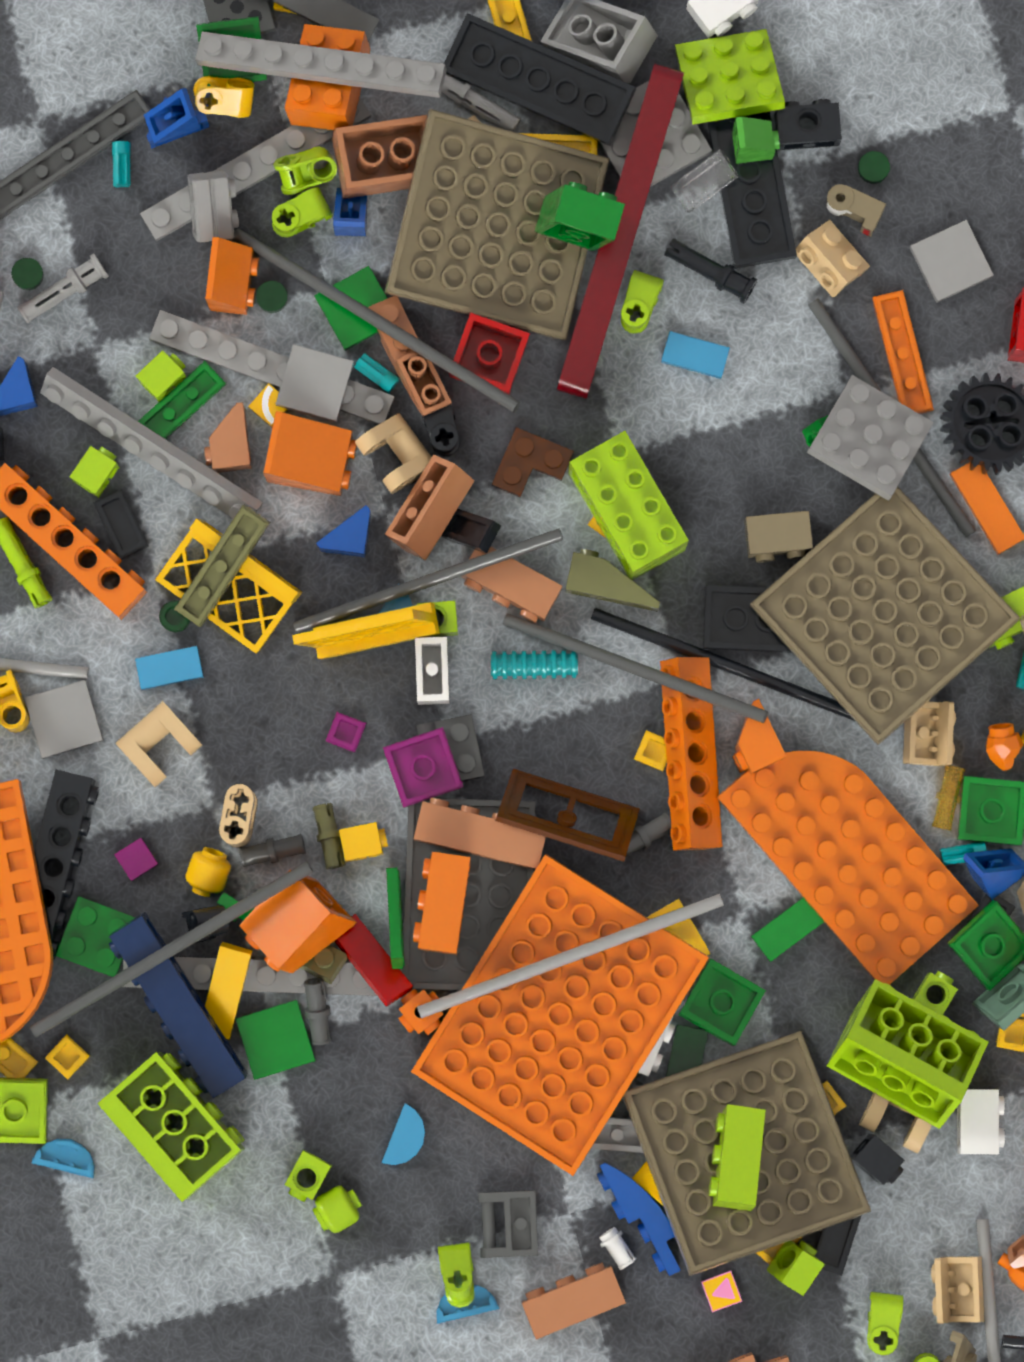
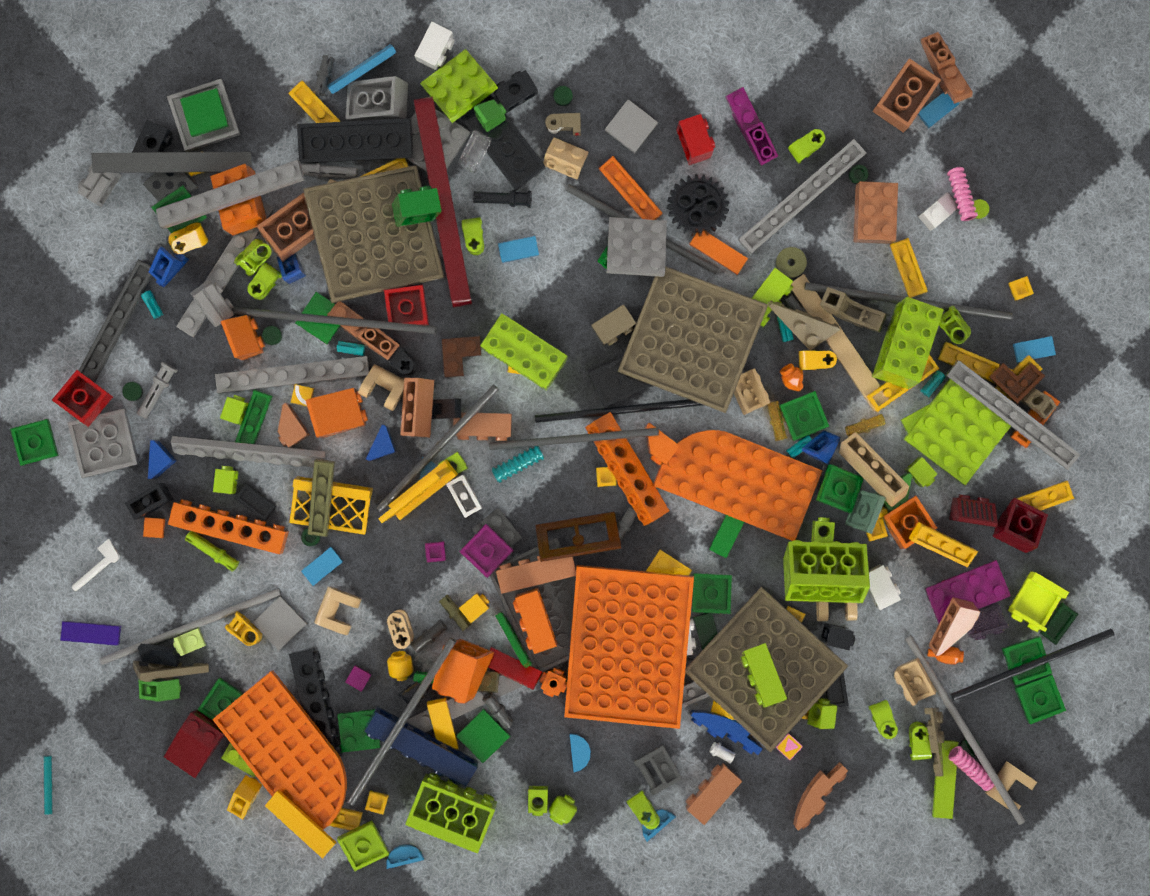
camera: 30 degrees left, 5 degrees up
light grey tile [276,344,354,423] -> none
light grey piece [417,893,724,1018] -> none
olive slope [565,549,660,612] -> none

